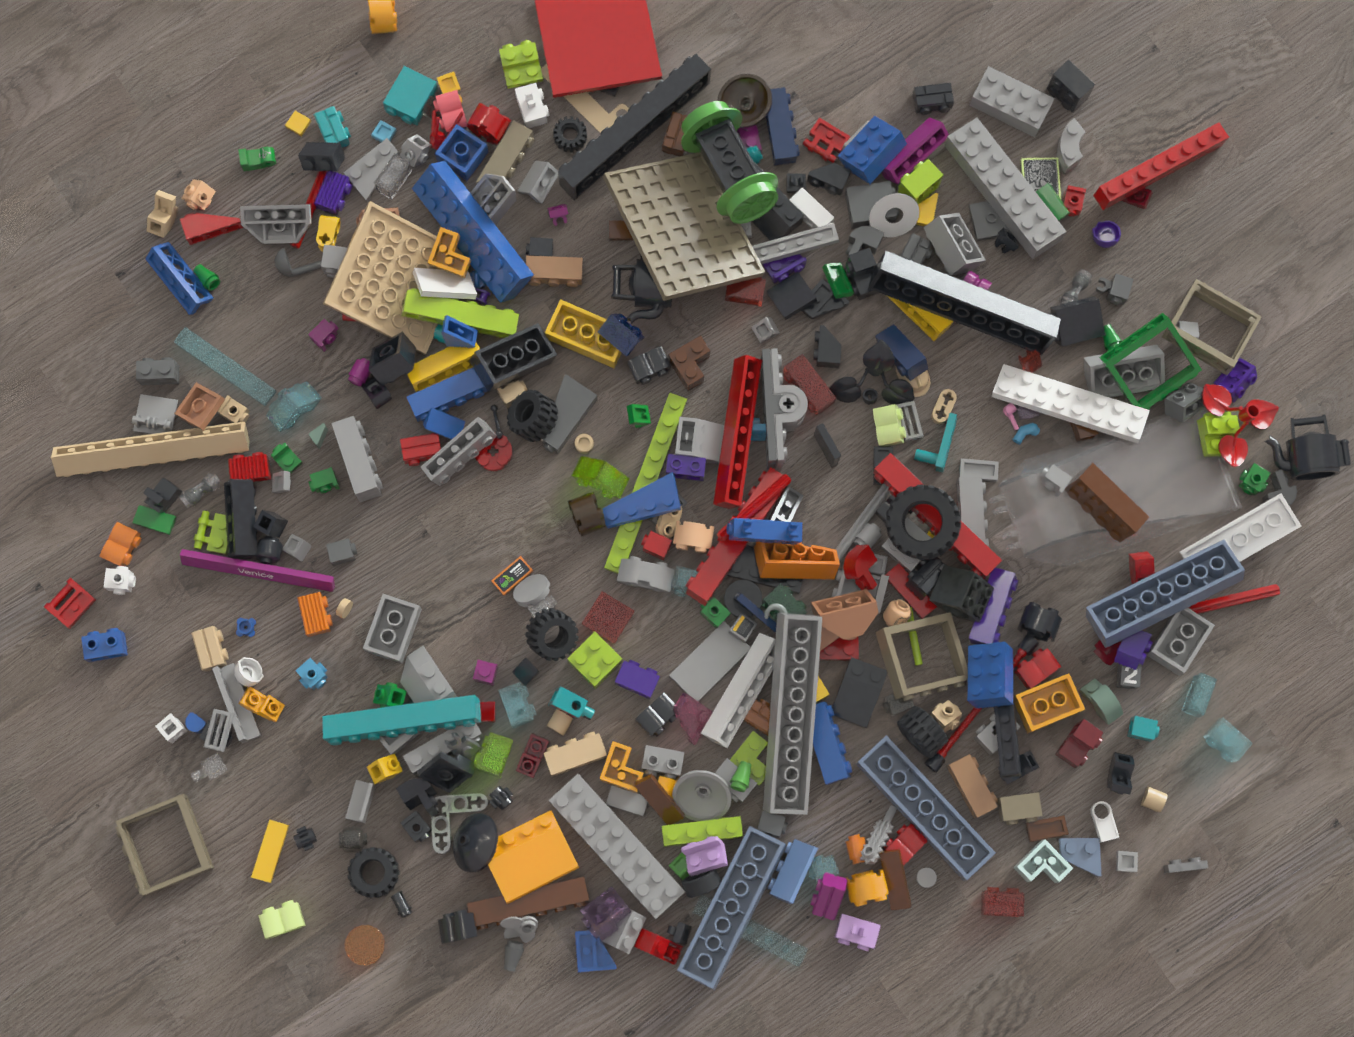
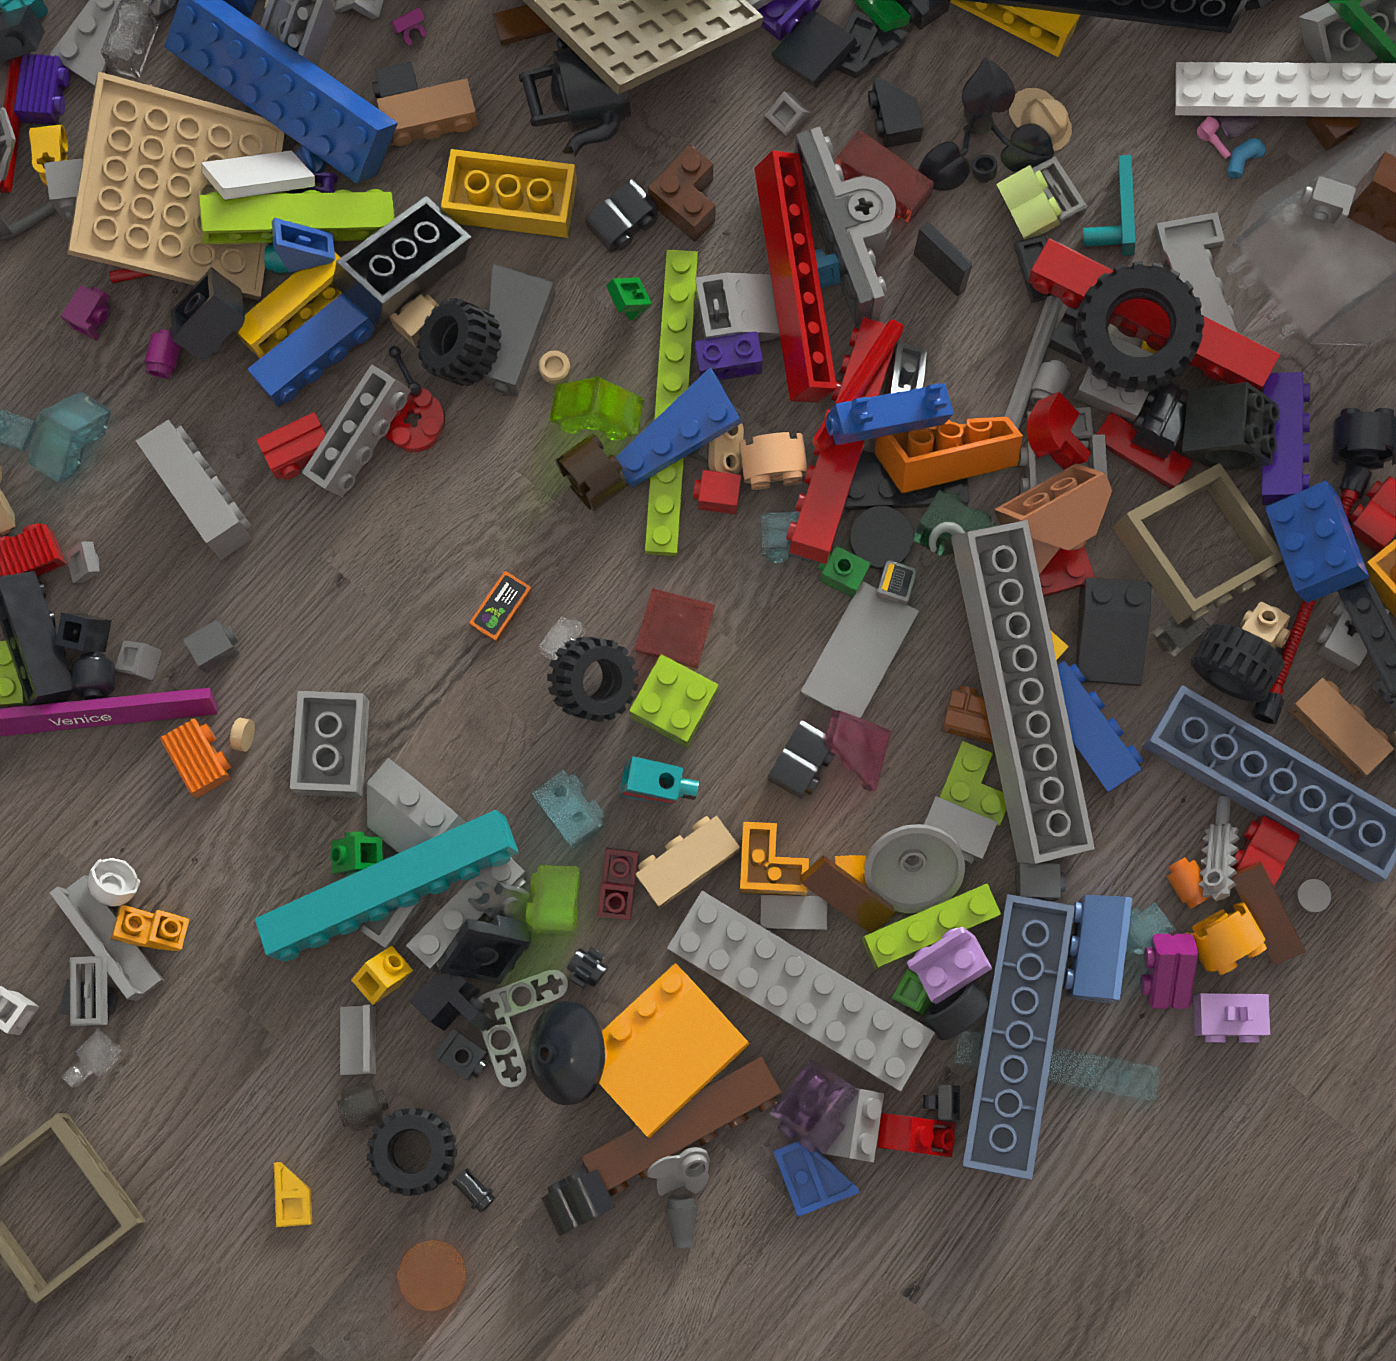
camera: 10 degrees left, 0 degrees up
blue brick [185,712,207,734] -> none
tan brick [192,626,229,672] -> none
blue plate [236,618,256,637] -> none
yellow tile [251,820,289,883] -> none
yellowish green brick [258,900,306,939] -> none
green bracket [271,443,303,474] -> none
black gear [293,826,317,851] -> none
dark azure brick [296,658,328,690] -> none
sand green slope [308,423,328,449] -> none
green brick [308,467,340,493] -> none
black slope [361,377,392,409] -> none
blue slope [423,407,465,439] -> none
light orange brick [427,227,472,278] -> none
magenta brick [473,660,498,686] -> none
red slope [480,701,496,722] -> none
black slope [512,657,539,686] -> none
light grey tile [513,574,551,607] -> none
tan brick [547,709,573,736] -> none
clear blue bracket [598,313,645,356] -> none
dark purple brick [615,660,660,699] -> none
light grey brick [617,556,675,592] -> none
light grey brick [642,745,685,780] -> none
white brick [701,633,776,748] -> none
clear red brick [725,277,766,307] -> none
bright green cone [730,761,752,792] -> none
dark blue tile [733,593,777,634] -> none
dark blue brick [875,324,928,381] -> none
light nougat head [883,599,912,627] -> none
lime piece [907,607,923,666] -> none
tan beam [931,389,957,424] -> none
clear red tile [1018,350,1042,373] -> none
none -> yellow tile [274,1162,312,1227]

